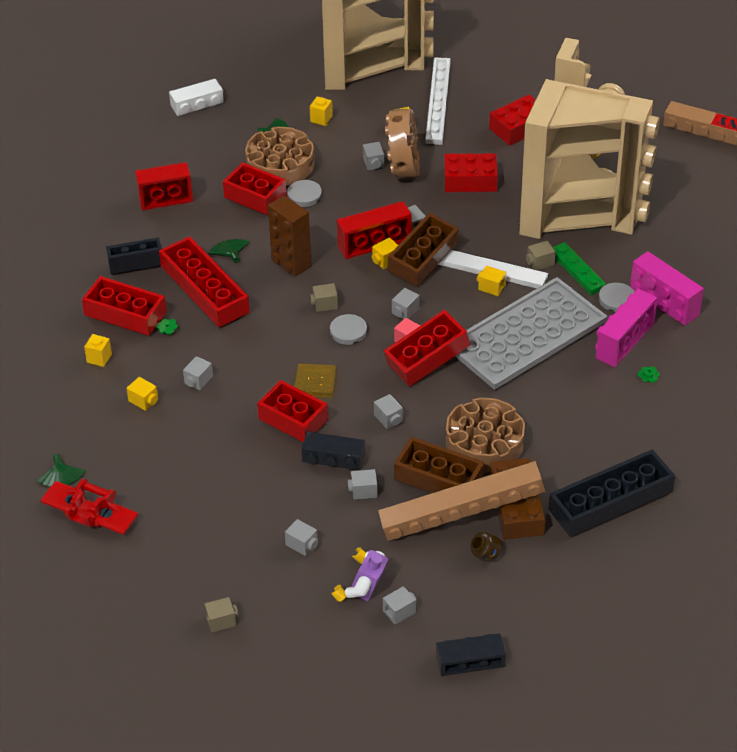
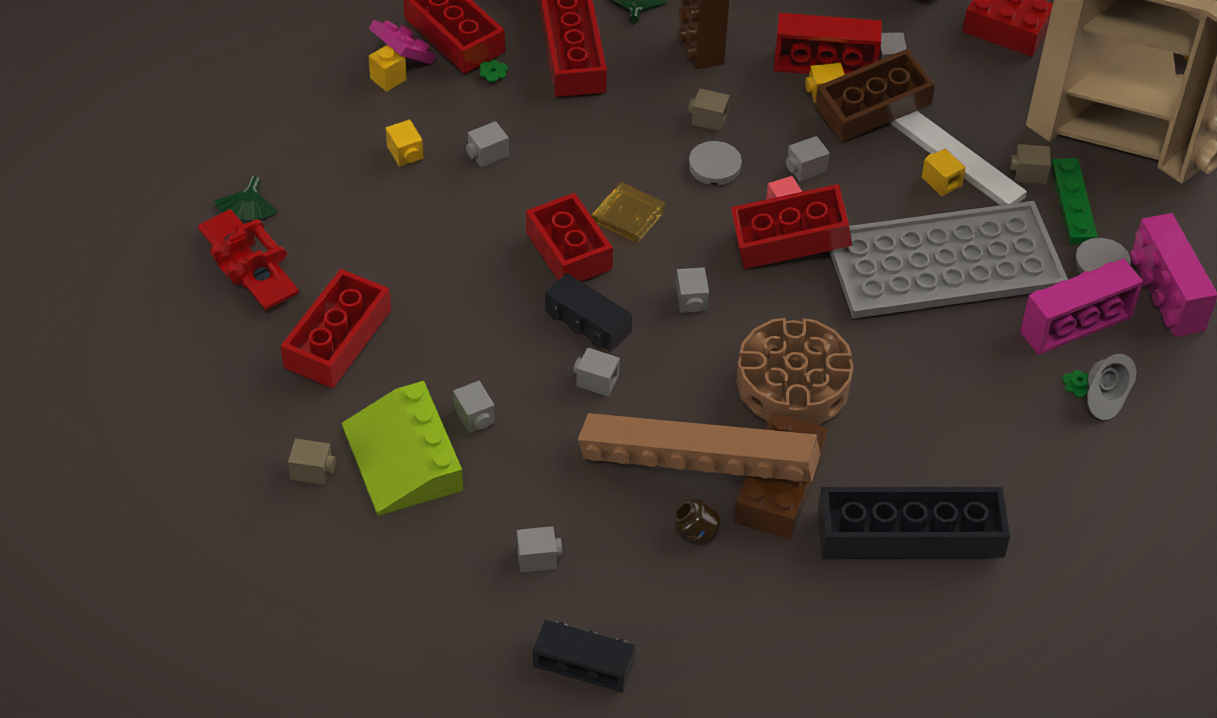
camera: 25 degrees right, 5 degrees up
torso [331,547,389,602] -> none
reddish brown brick [394,437,484,493] -> none
none -> red brick [280,268,391,388]
none -> lime slope [342,381,463,516]
none -> dark pink plate [369,20,437,65]
none -> light grey piece [1087,354,1137,420]

